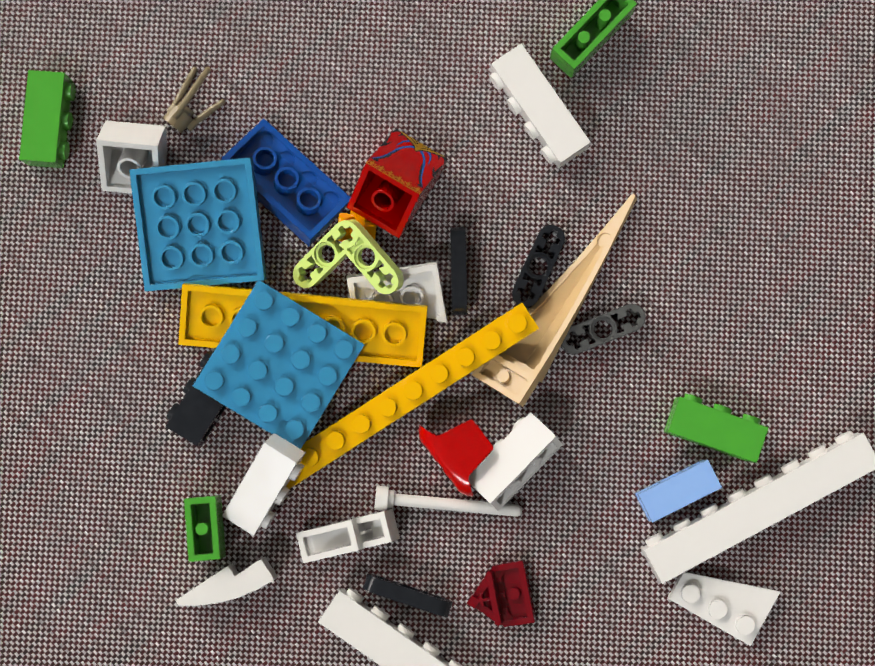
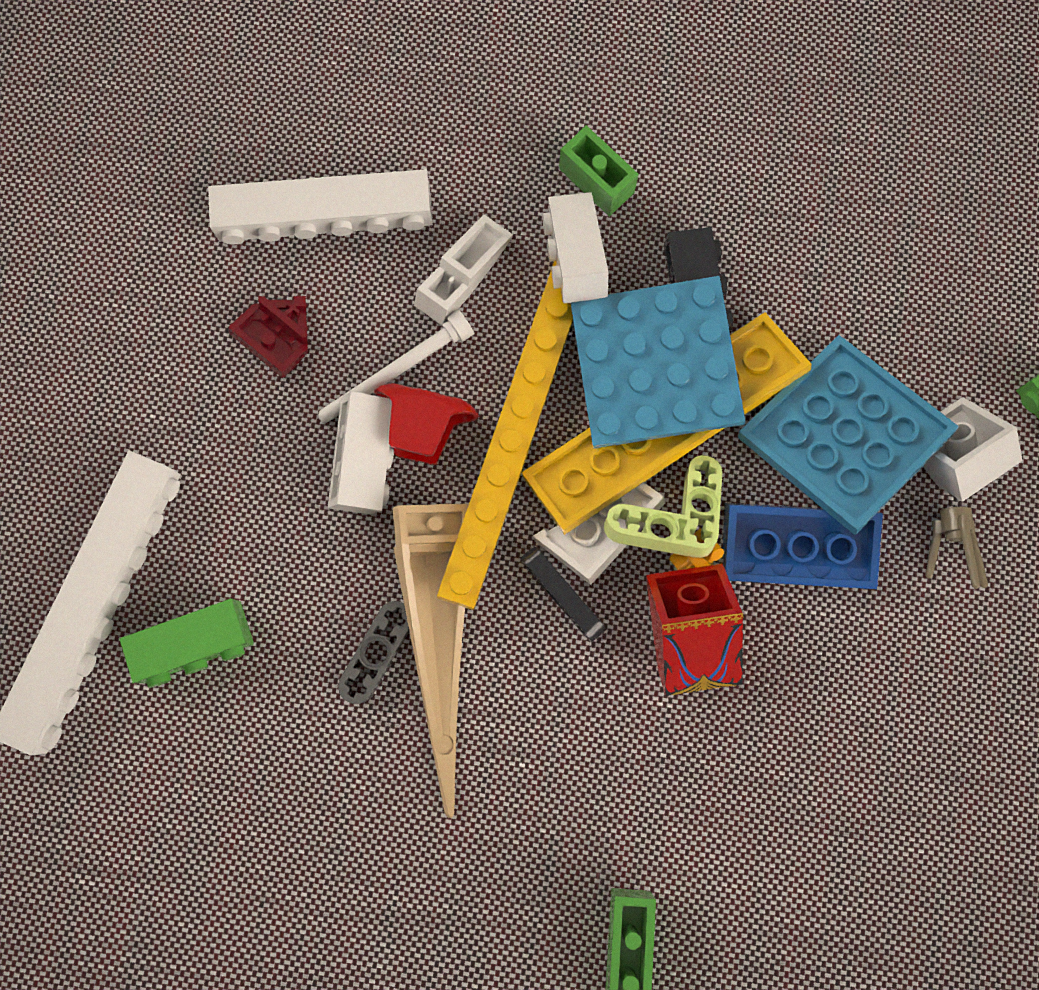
camera: 135 degrees right, 5 degrees down
white slope [175,557,278,606] -> none
black beam [363,573,453,617] -> none
white brick [489,44,591,169] -> none
black beam [512,225,565,308] -> none
light blue piece [634,459,722,523] -> none
white wing [667,572,780,646] -> none

